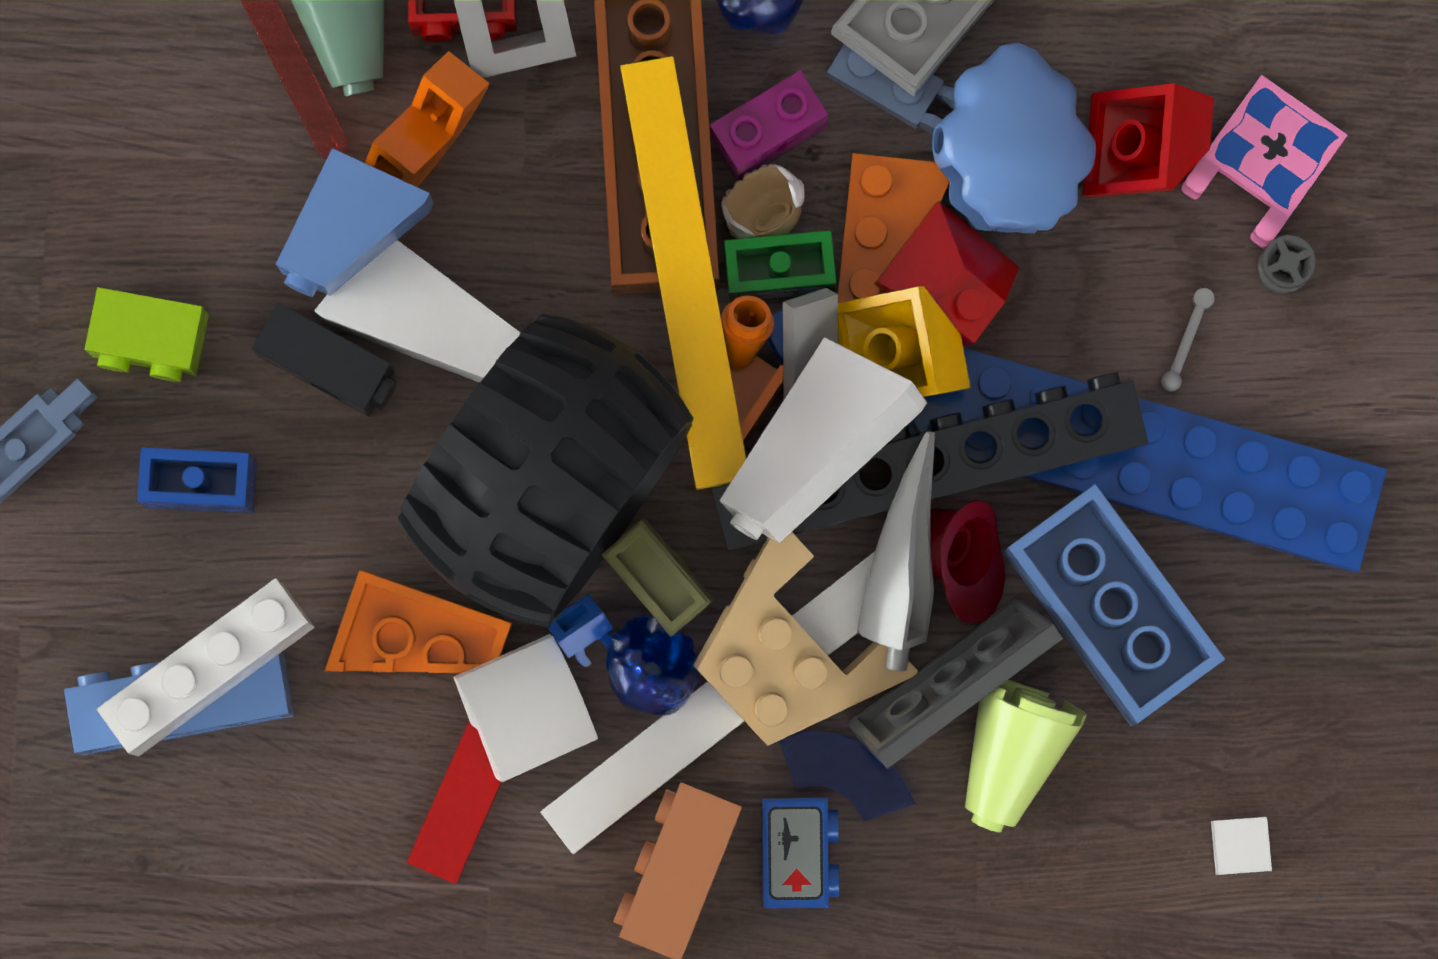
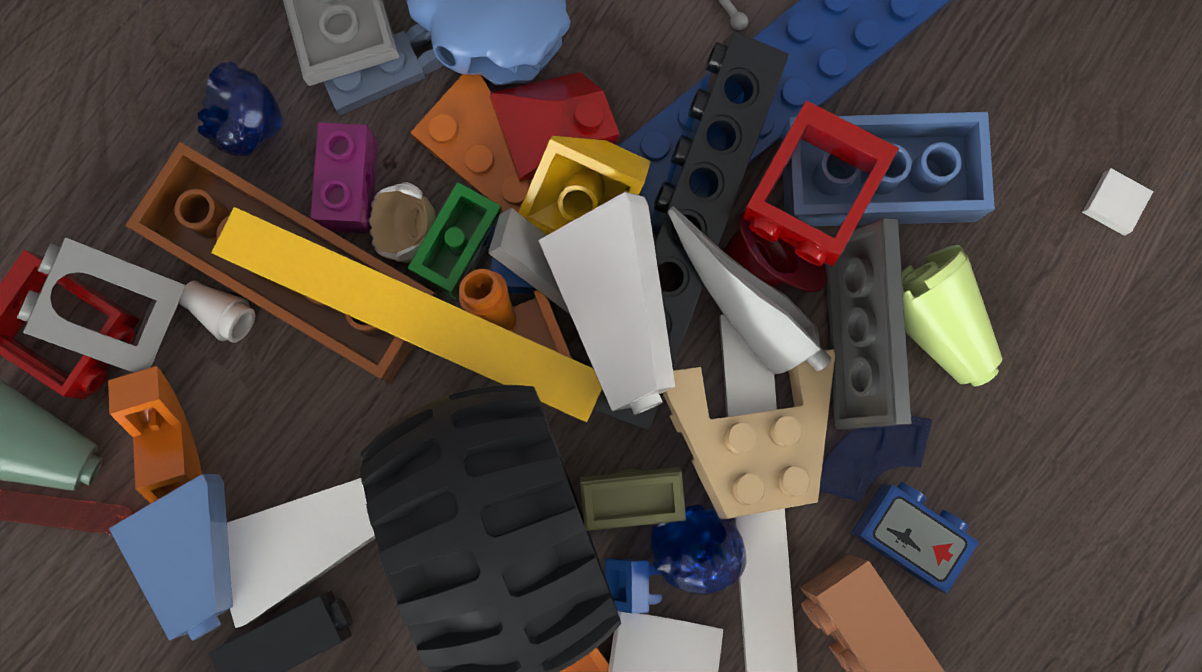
camera: 55 degrees left, 0 degrees up
none -> white cone [179,281,255,343]
none -> red window [744,100,899,266]

